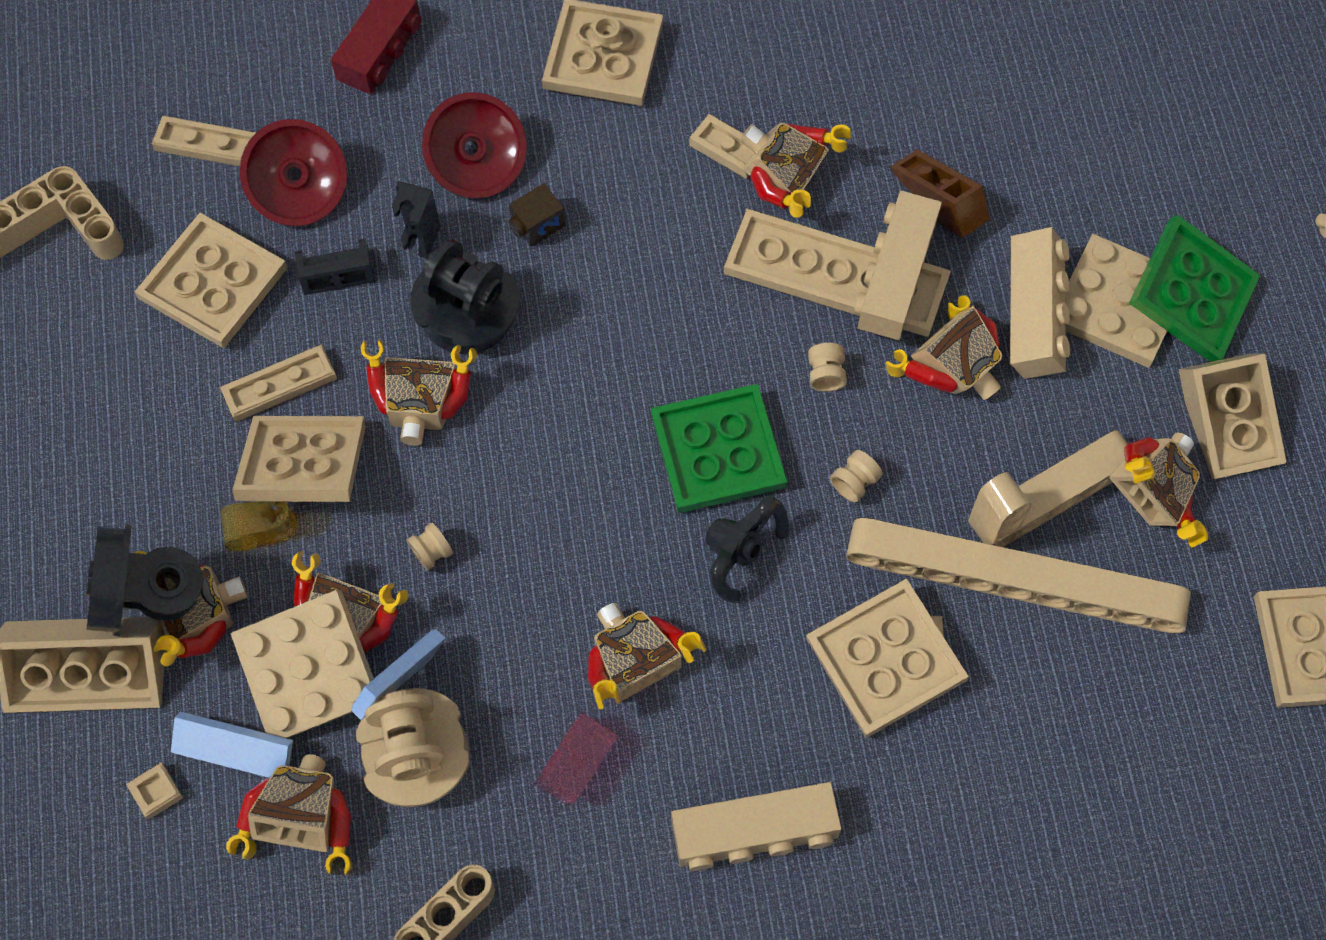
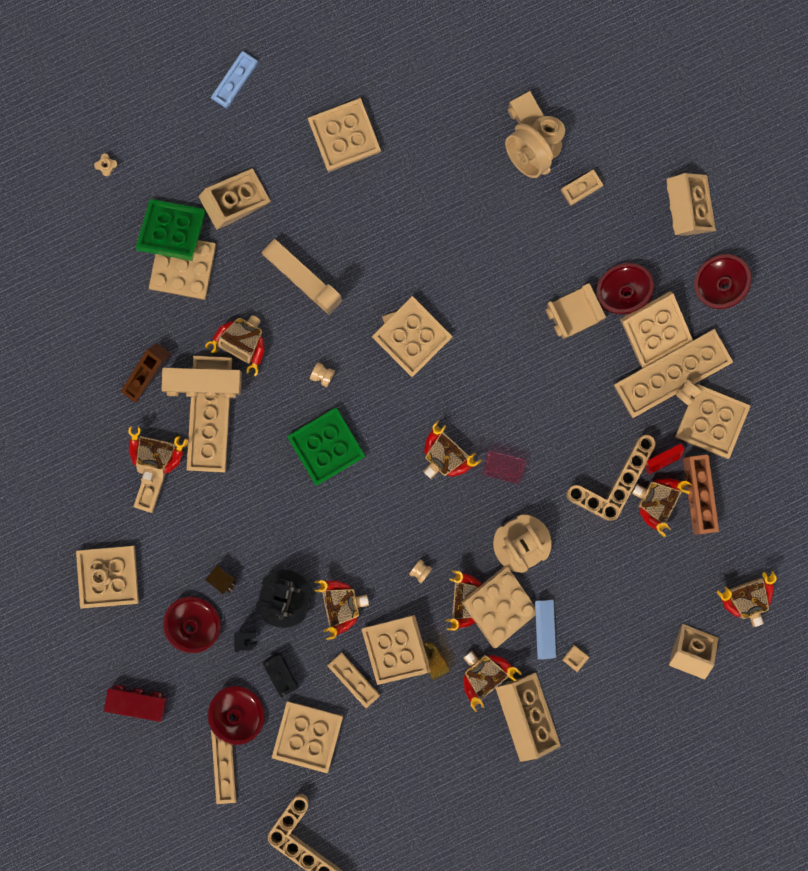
camera: 100 degrees left, 20 degrees up
black piece [86,524,203,636] -> none
torso [226,755,352,875] -> none
light blue tile [351,629,445,720] -> none
tan brick [671,782,841,871] -> none
black piece [706,496,789,603] -> none
tan wheel [808,343,847,392] -> none
tan beam [846,518,1191,633] -> none
tan brick [1010,227,1070,379] -> none
torso [1109,432,1208,548] -> none

